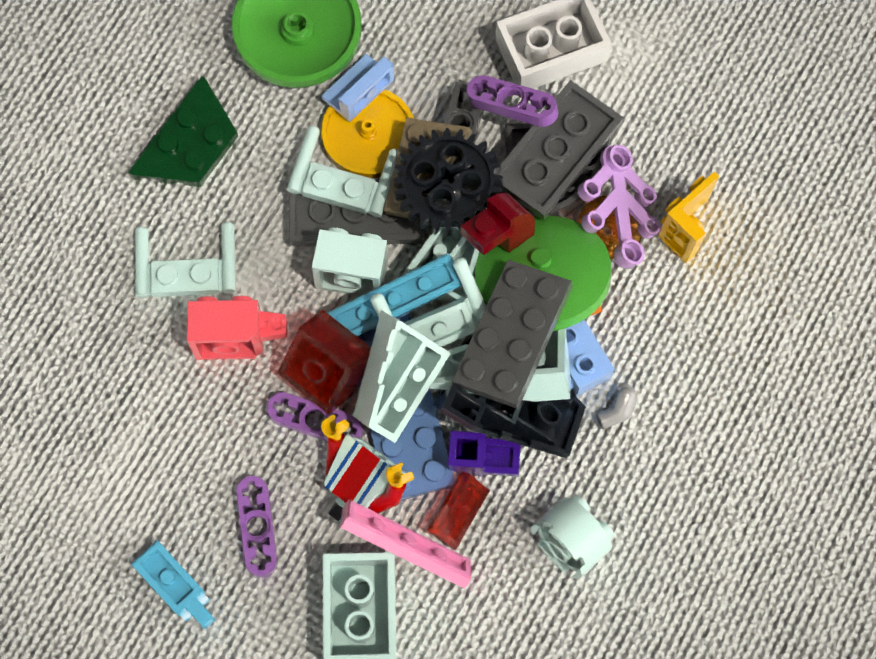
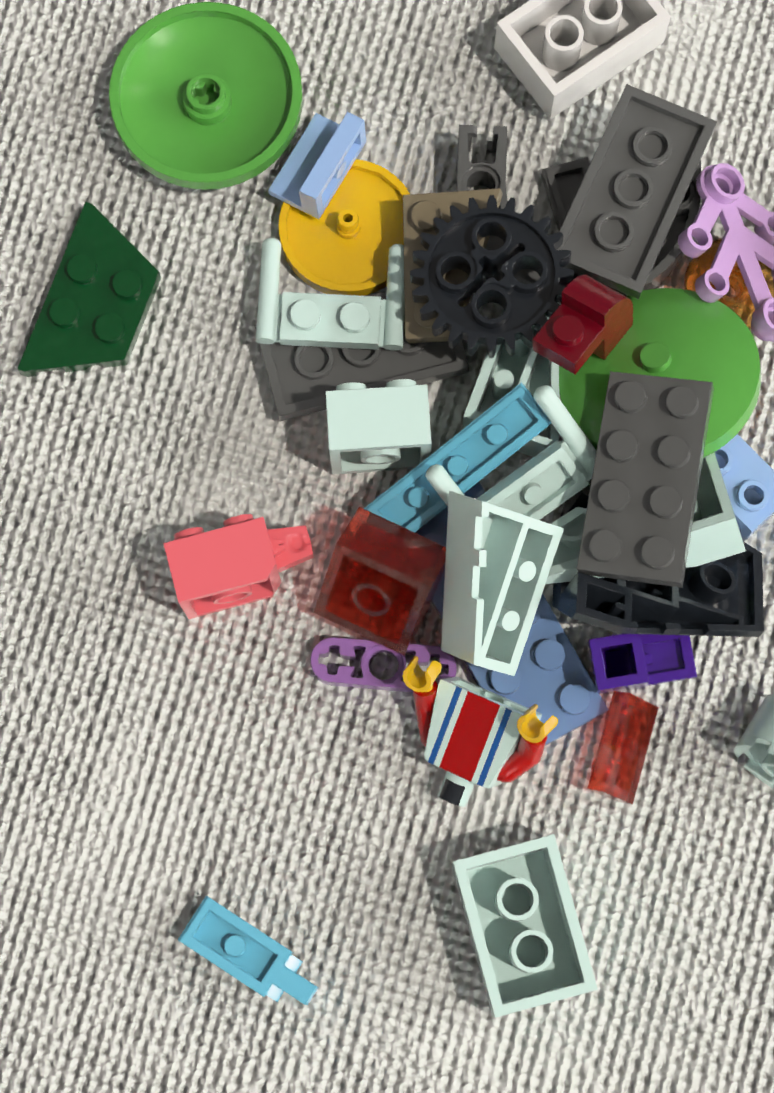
camera: 10 degrees left, 5 degrees up
light aqua plate [135,222,236,298] -> none
medium lavender beam [236,476,278,578] -> none
bright pink tile [340,500,471,589] -> none
medium lavender beam [467,75,558,127] -> none

